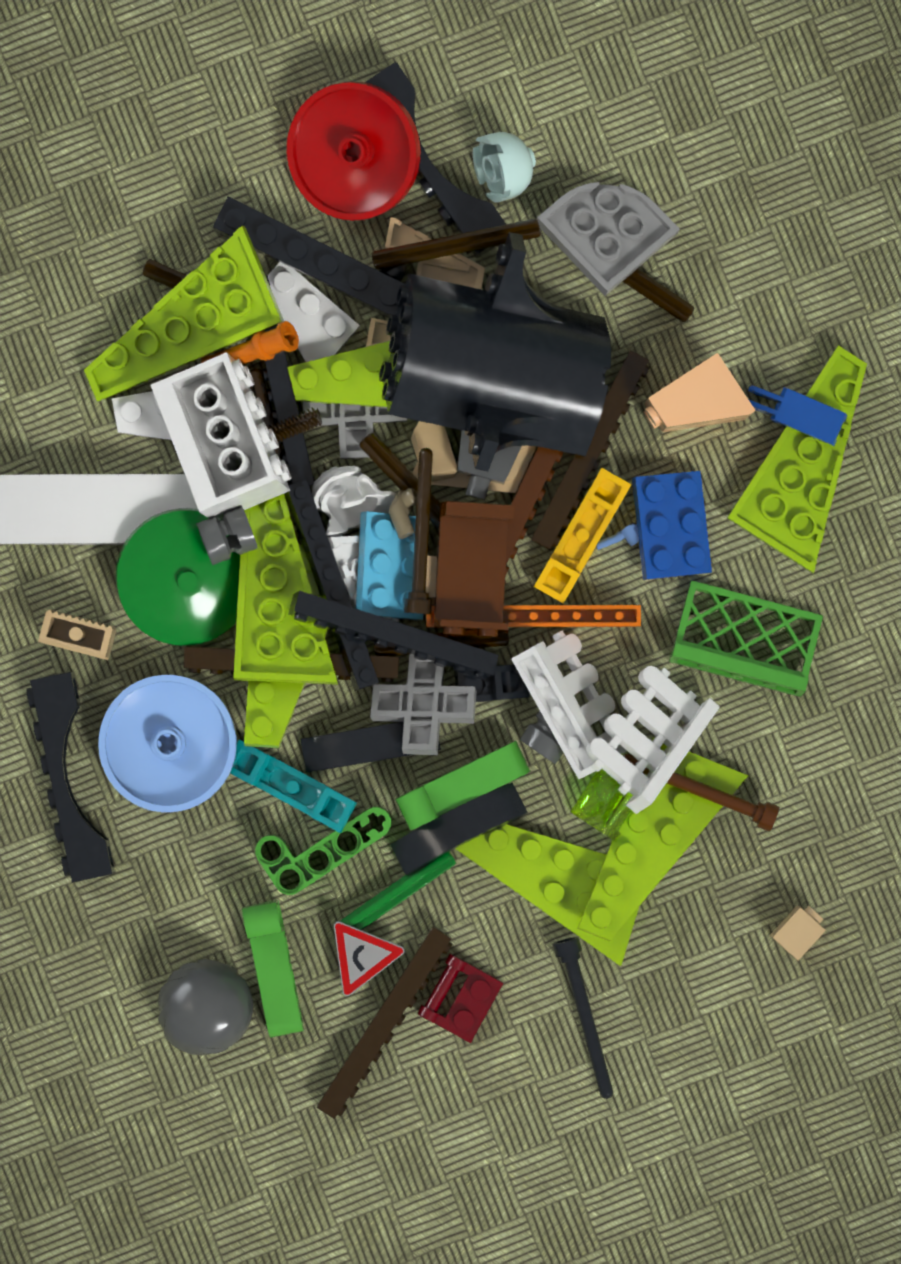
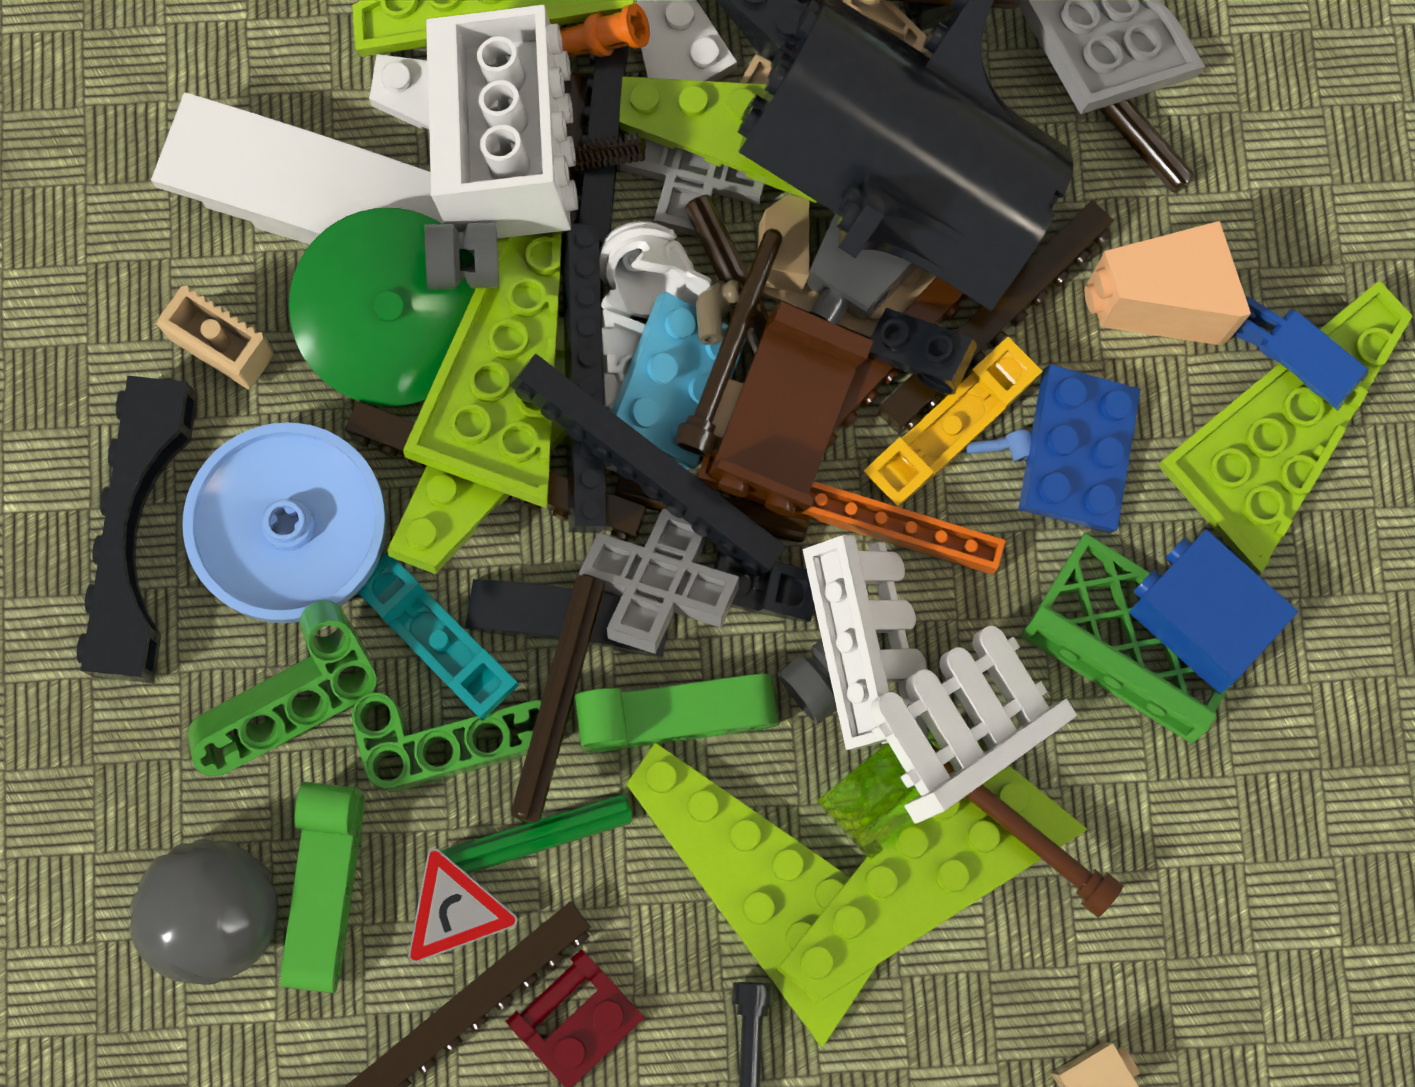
camera: 20 degrees right, 10 degrees down
black slope [391,782,528,876] -> none
none -> bright green beam [187,600,377,776]
none -> dark brown axle [511,575,605,823]
none -> black plate [868,308,978,395]
none -> blue brick [1129,530,1299,694]

